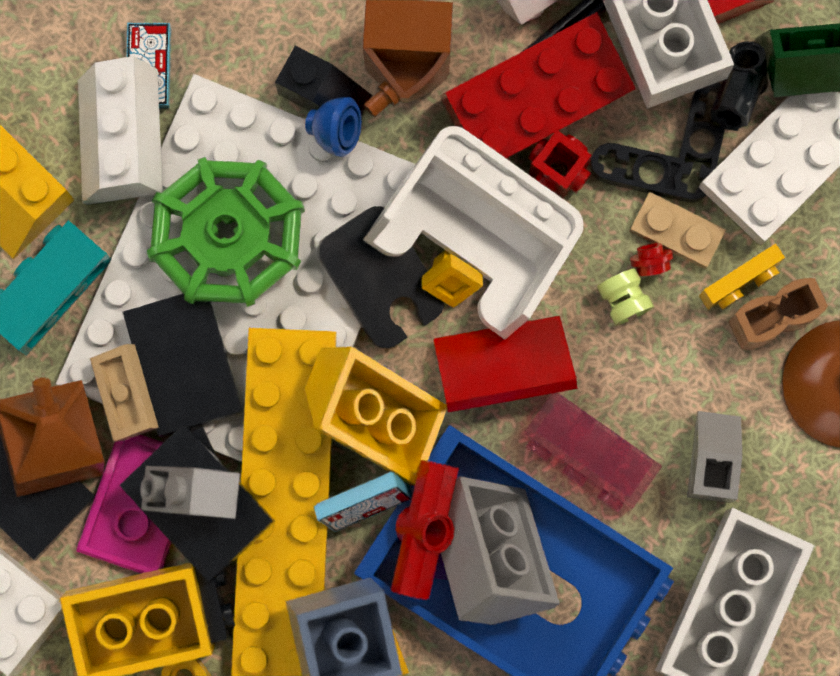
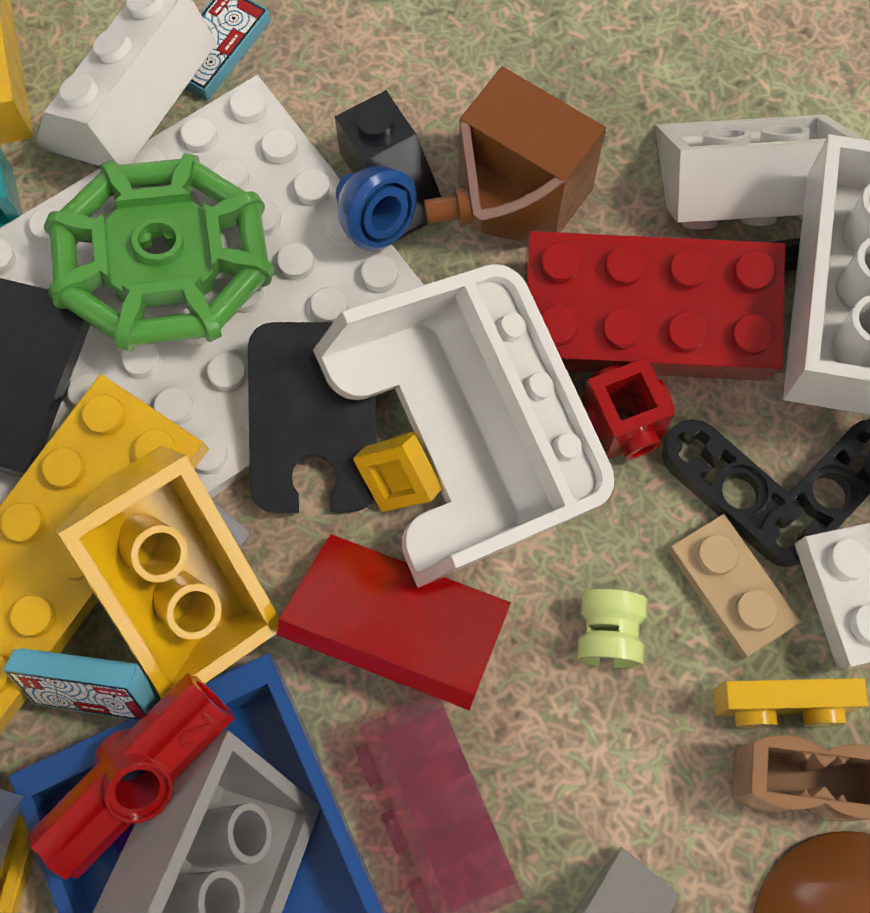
camera: 30 degrees right, 10 degrees down
red plate [630,243,673,276] -> none

